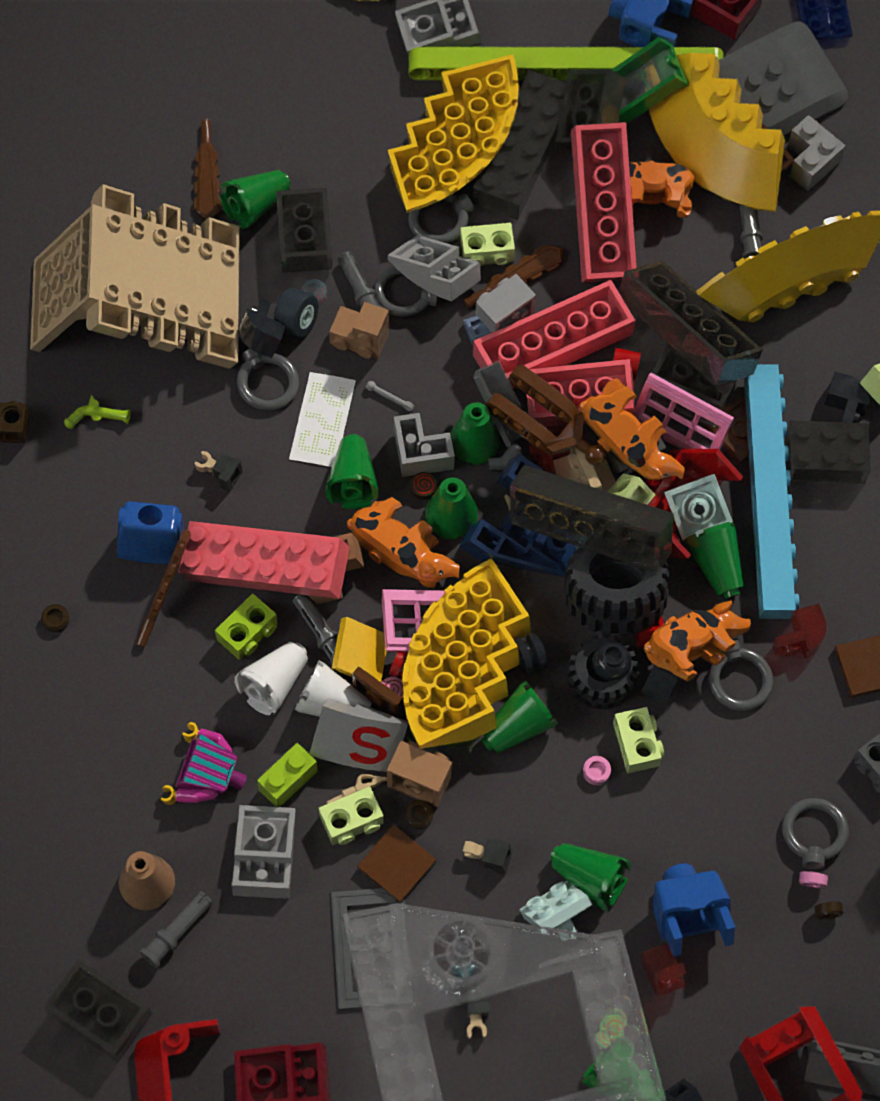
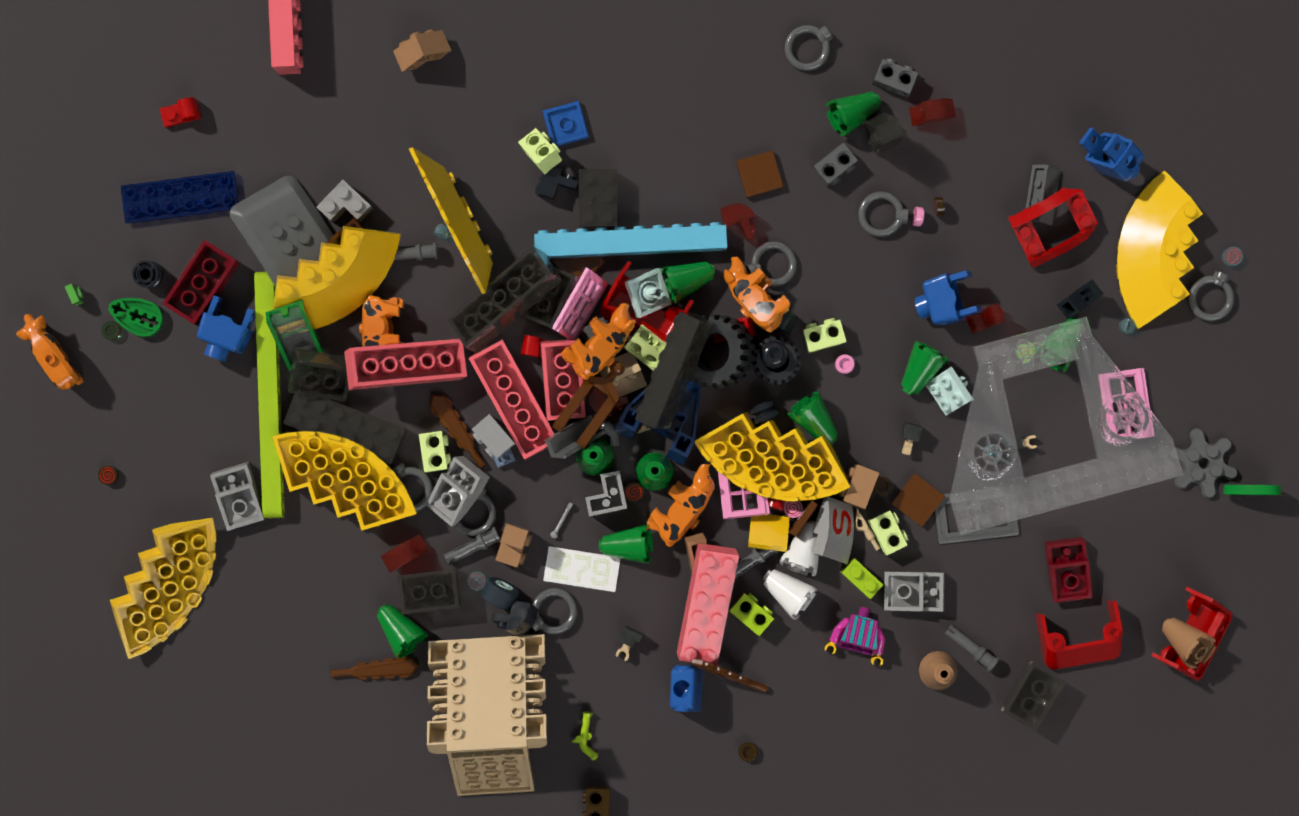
camera: 85 degrees left, 20 degrees up
none -> clear red brick [381,534,429,573]

